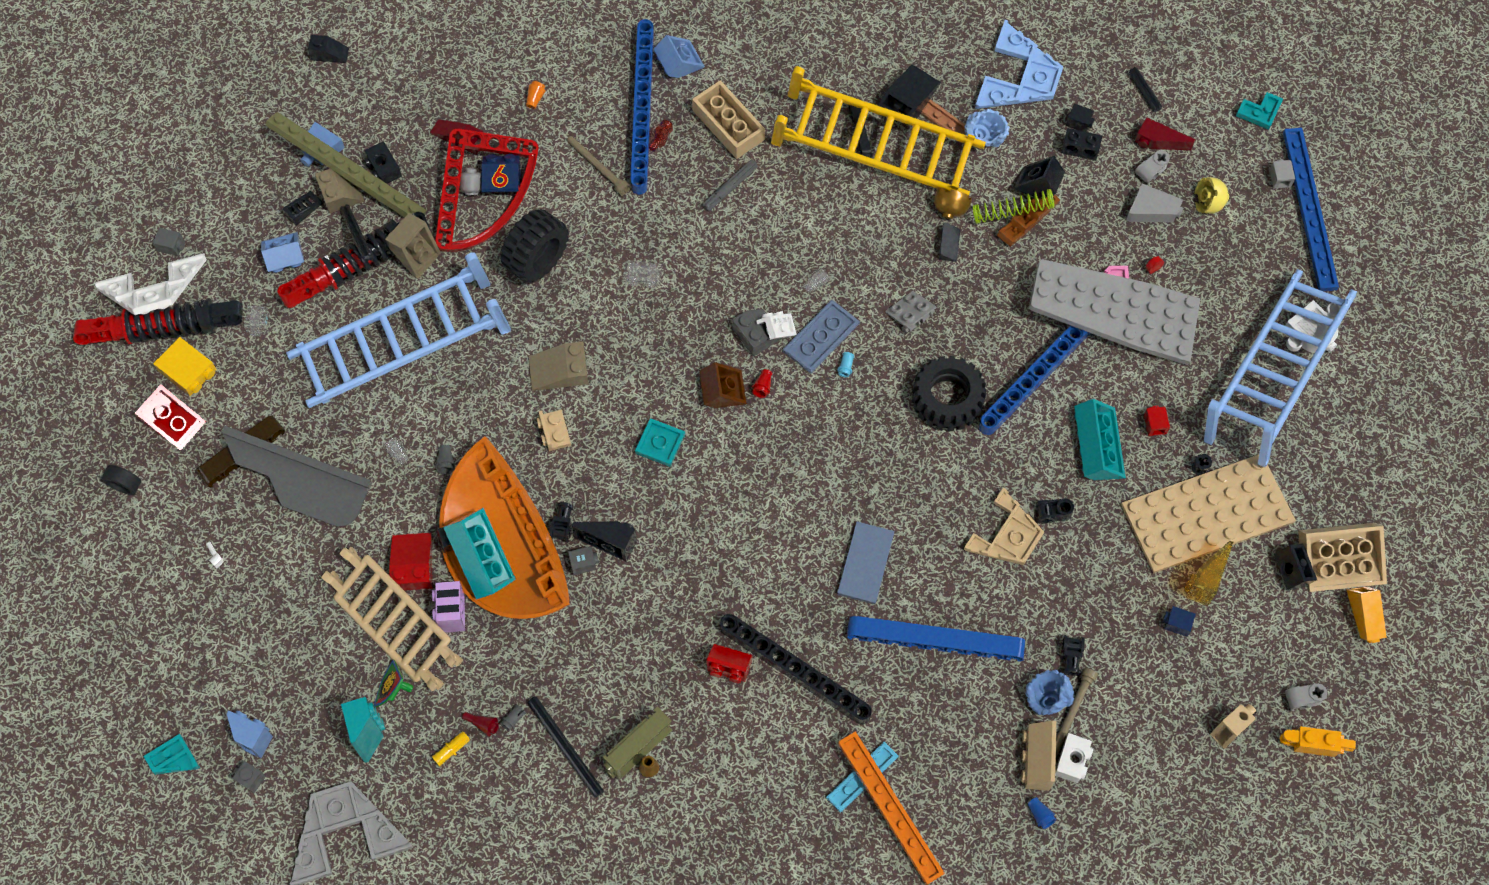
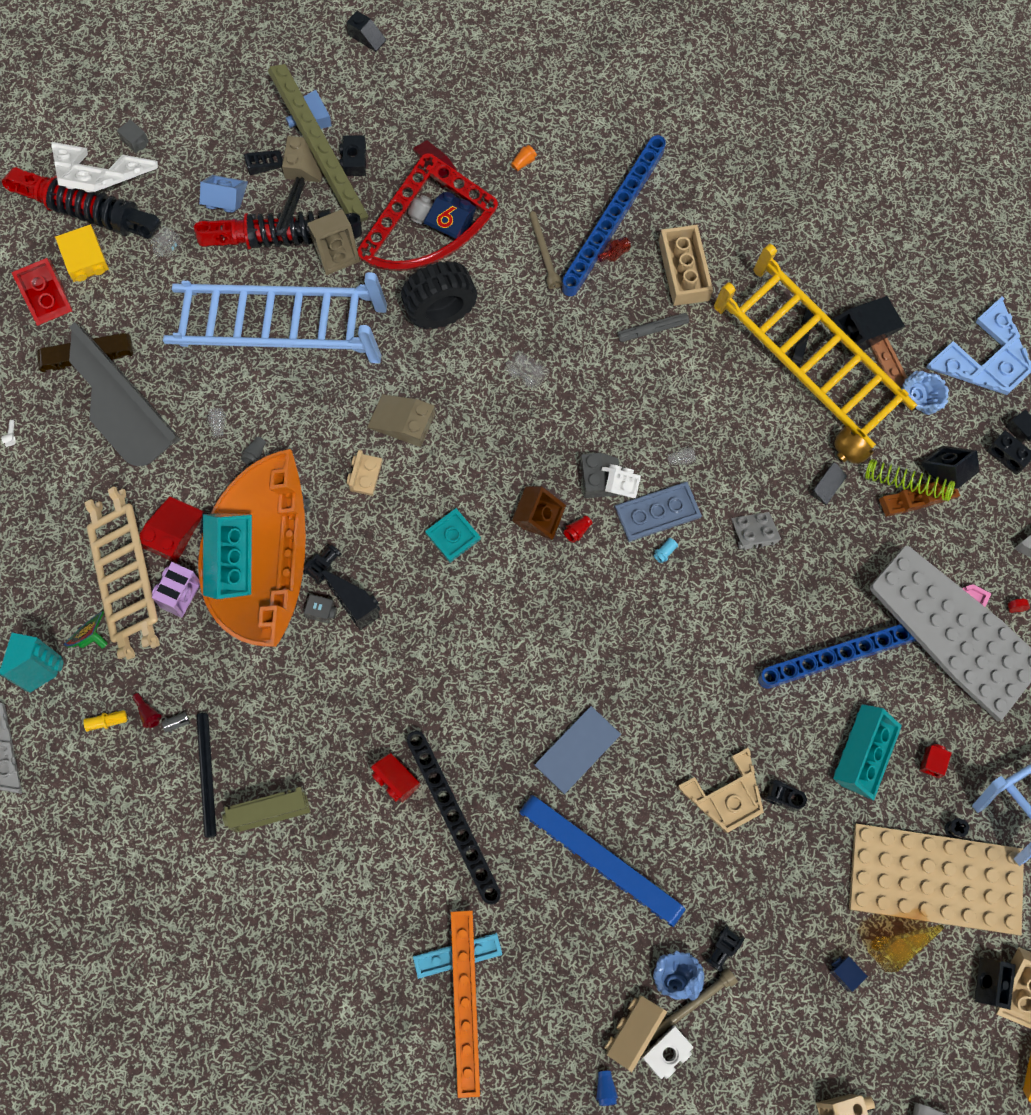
camera: 25 degrees right, 5 degrees up
pearl gold cone [639,756,659,777] -> none
medium blue slope [654,35,705,78] -> none
black tyre [912,355,986,432] -> none

